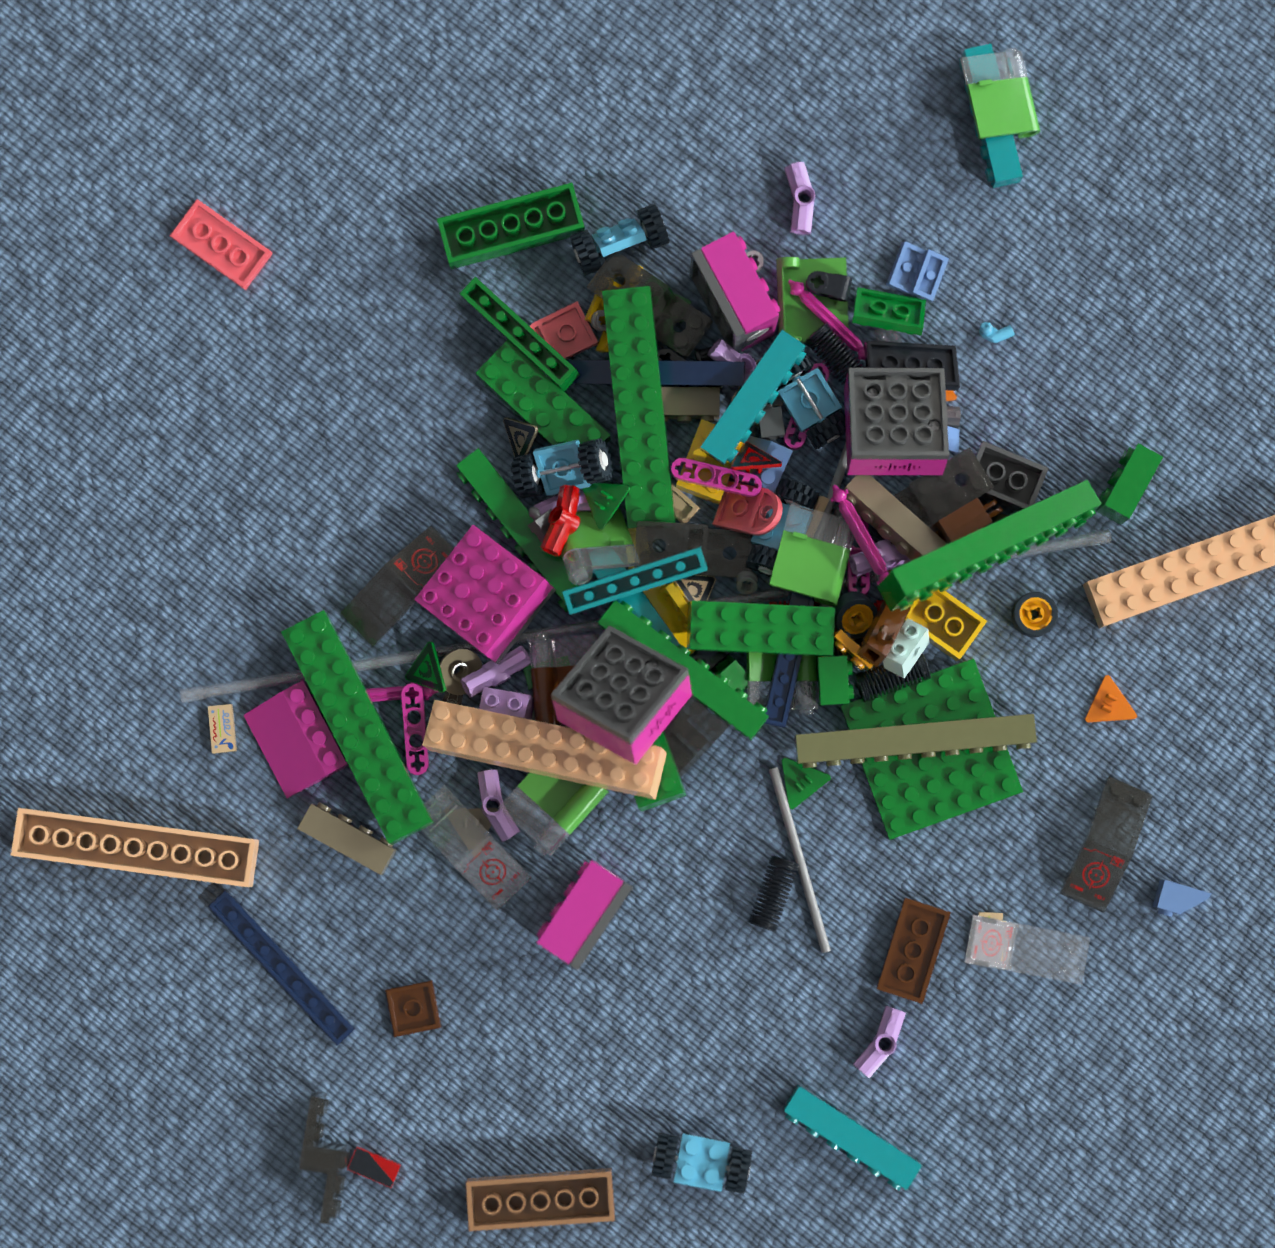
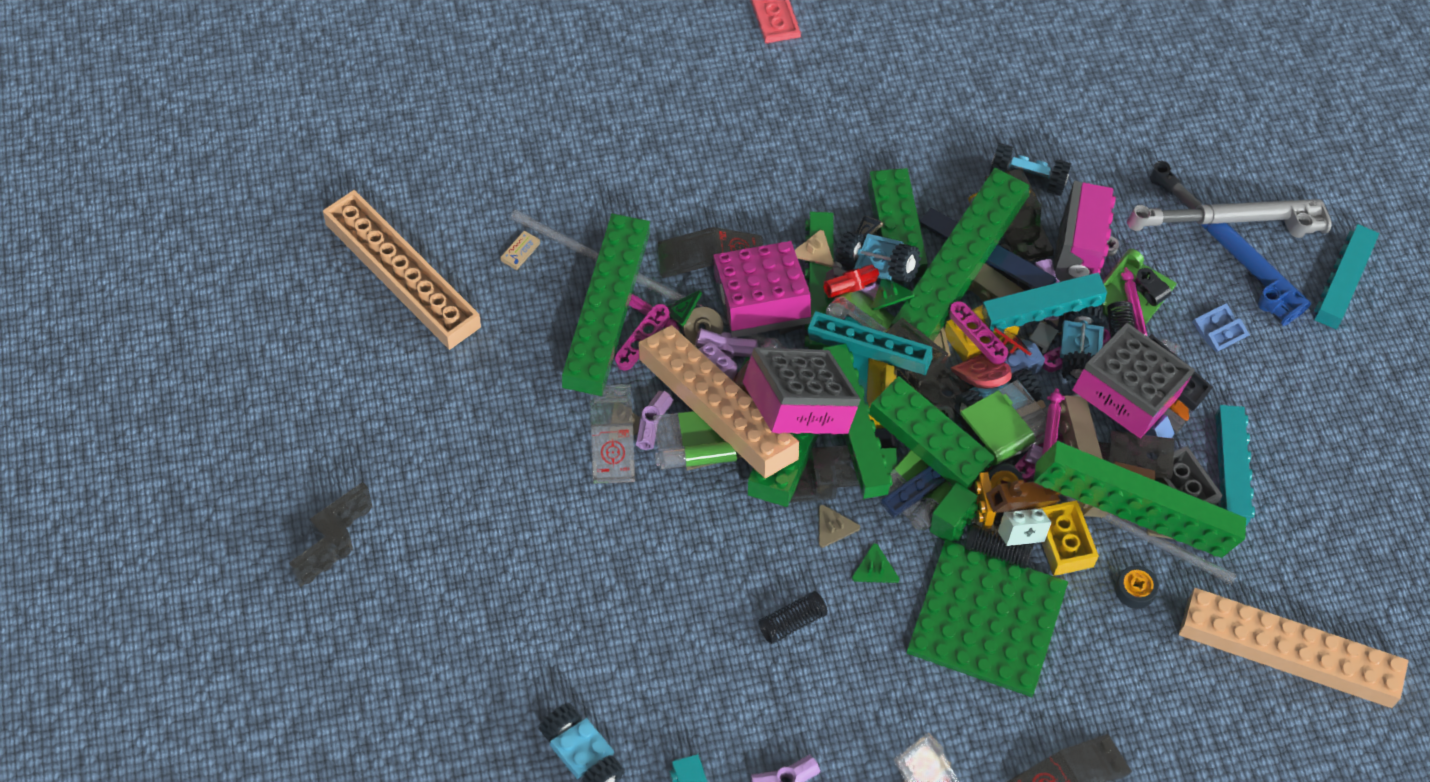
camera: 35 degrees right, 25 degrees down
dark blue tile [208,890,355,1046] -> none
dark pink slope [243,680,349,799] -> none
dark tan brick [297,802,397,875] -> none
black tile [347,1146,401,1188] -> none
reddish brown tile [385,980,442,1037] -> none
green brick [437,183,585,270] -> none
green brick [459,277,580,392] -> none
medium nougat brick [466,1168,615,1231] -> none
coral tile [530,301,598,360] -> none
dark pink piece [536,860,633,970] -> none
light grey piece [769,767,831,953] -> none
lavender piece [785,162,815,235] -> none
olive brick [794,714,1037,768] -> none
green plate [852,287,926,335] -> none
reddish brown plate [876,897,951,1004] -> none
bright green door [960,48,1040,139] -> none
medium azure arm [979,322,1014,343] -> none
orange piece [1085,675,1137,723] -> none
green brick [1096,443,1163,525] -> none
none -> tan piece [795,230,834,267]
none -> dark tan piece [819,505,860,548]
none -> light grey piece [1127,199,1331,238]
none -> blue piece [1150,161,1311,326]
none -> teal brick [1215,405,1255,526]

